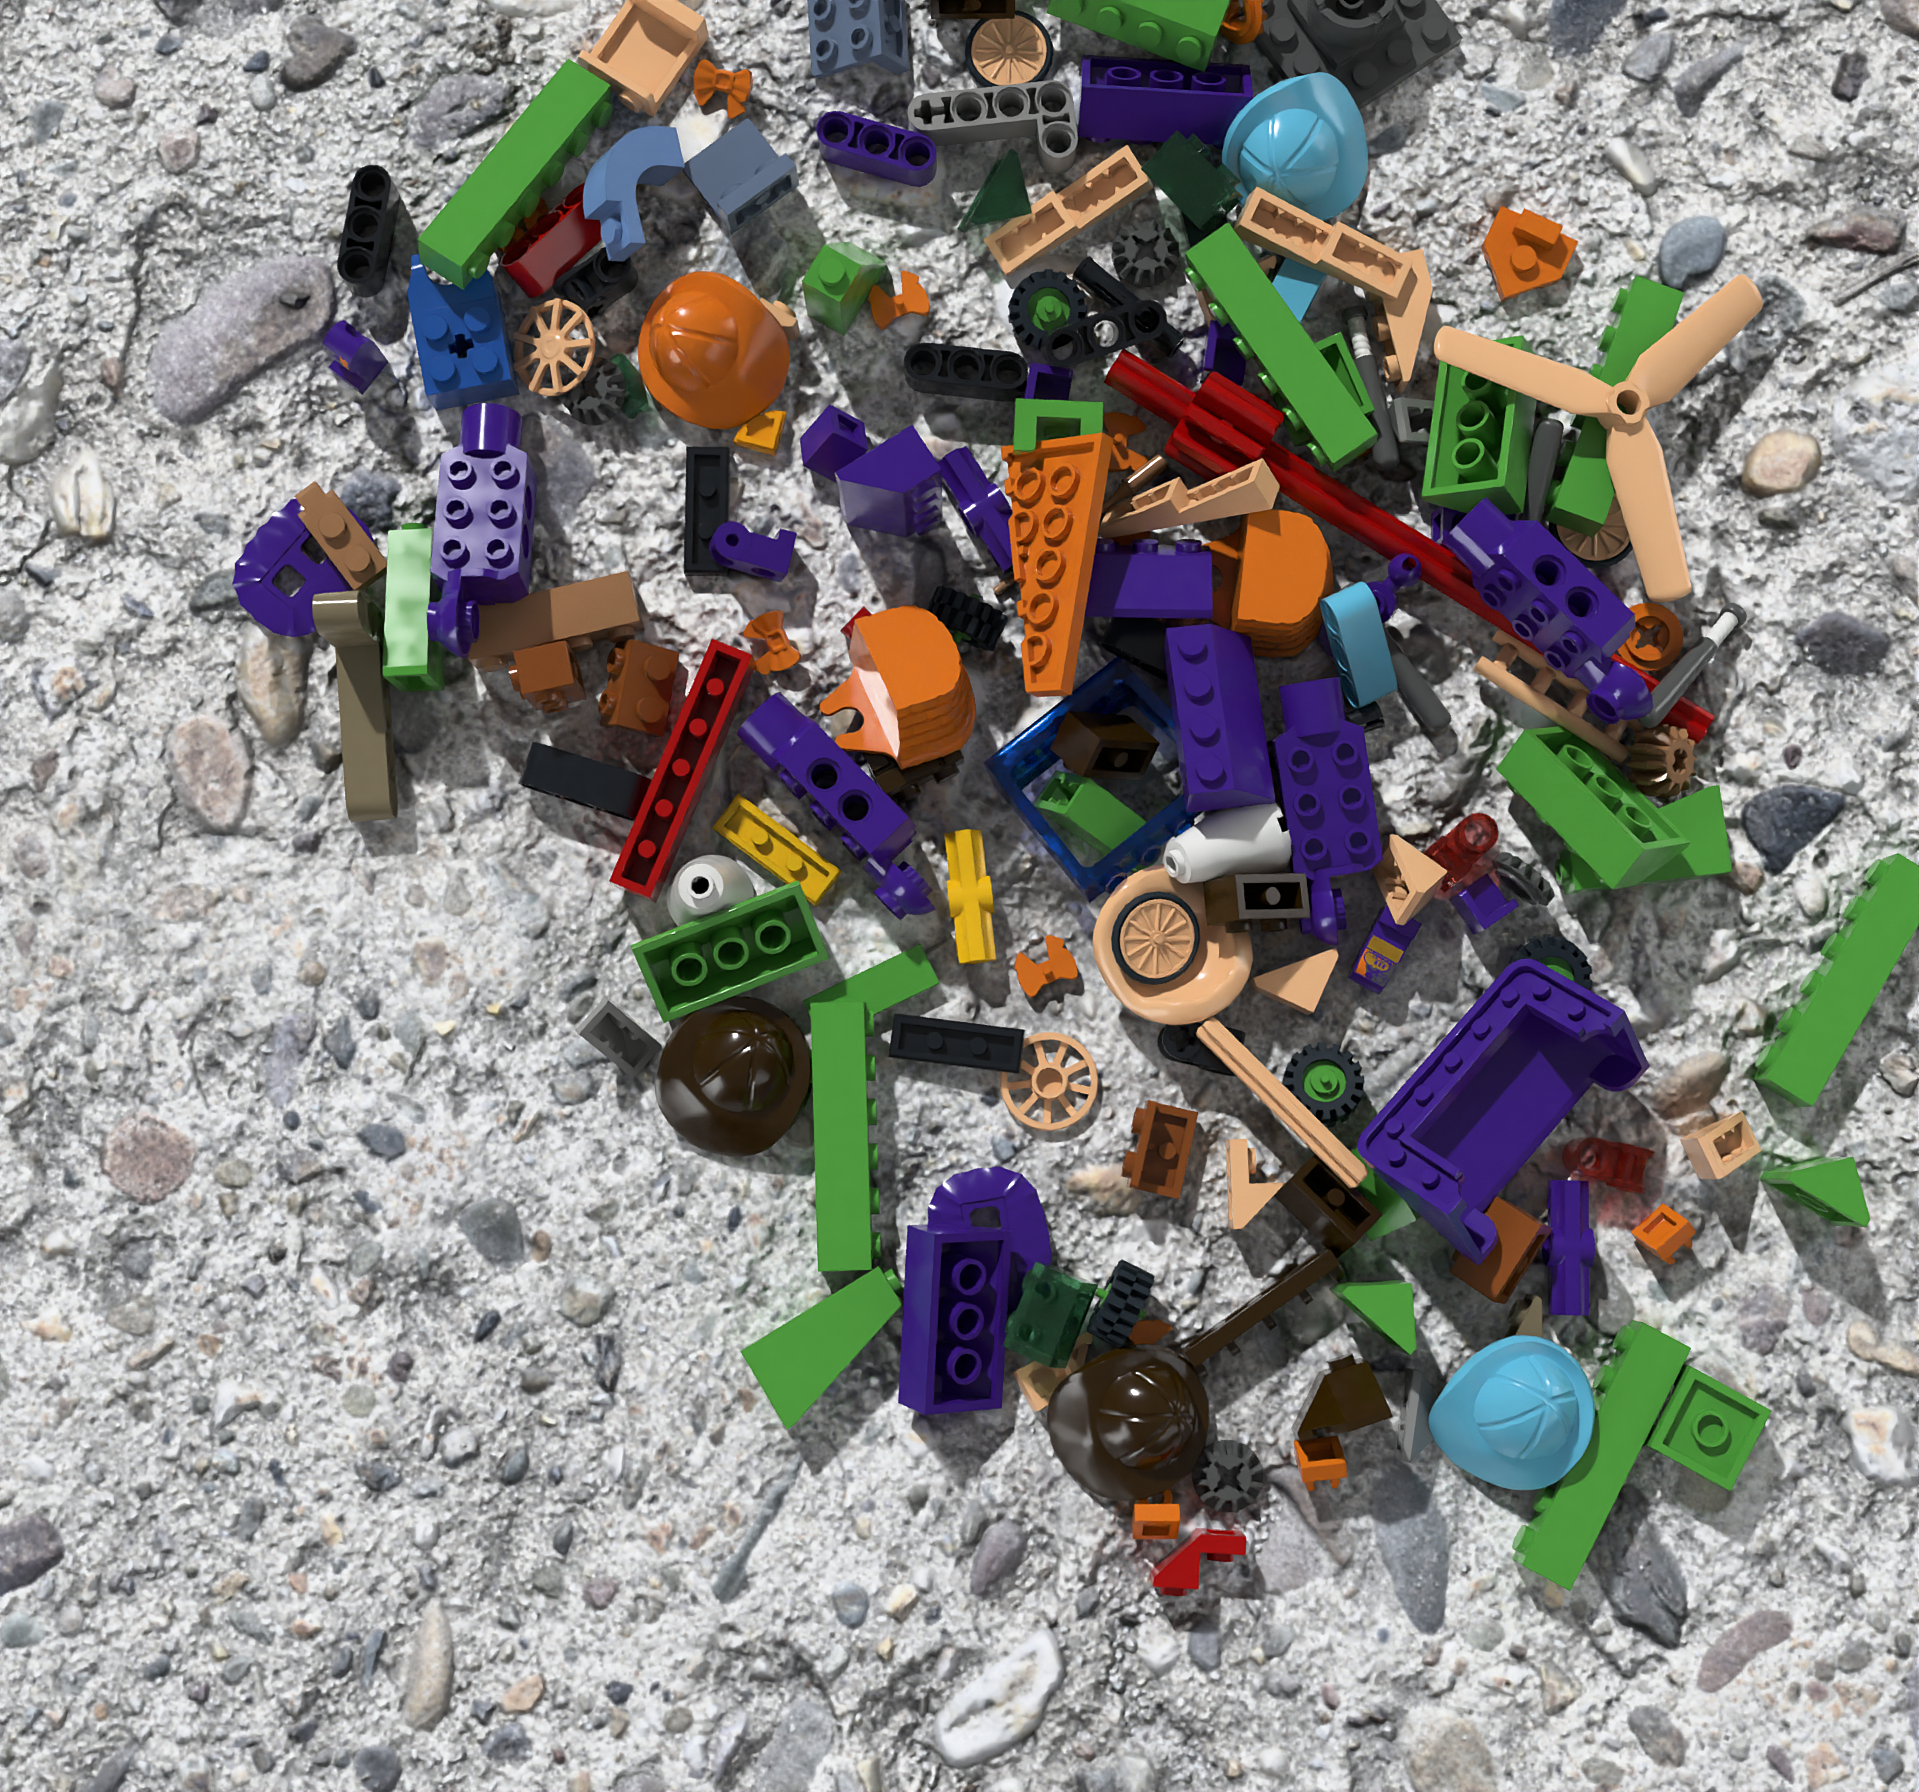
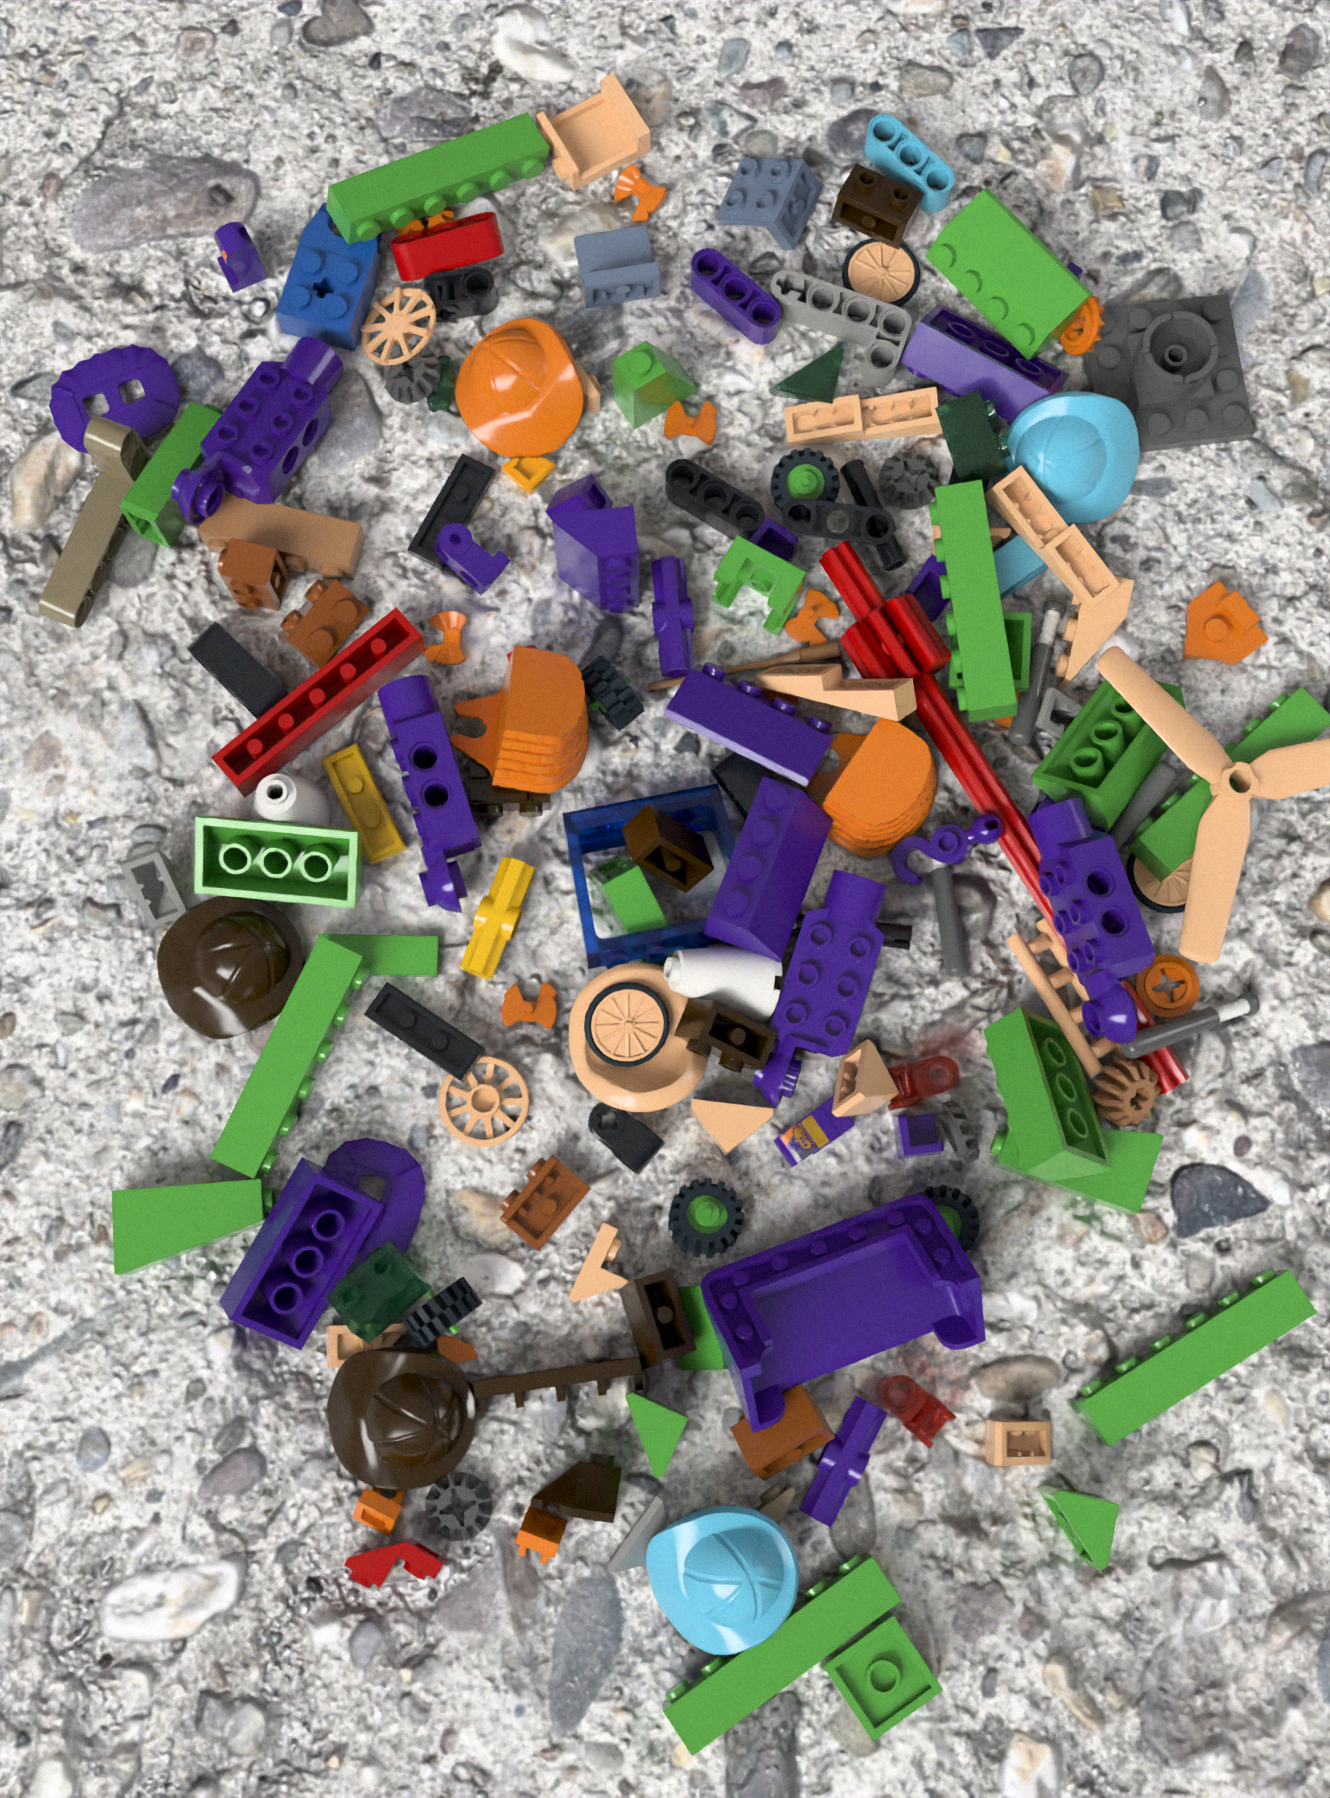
camera: 25 degrees right, 5 degrees down
medium nougat hinge [294,481,387,591] -> none
black beam [337,165,400,298] -> none
medium blue arch [583,126,685,261] -> none
orange wing [1001,433,1113,697] -> none
light nougat axle [1196,1017,1369,1189] -> none
medium azure beam [1320,581,1398,709] -> none
orange tile [1631,1203,1697,1265] -> none

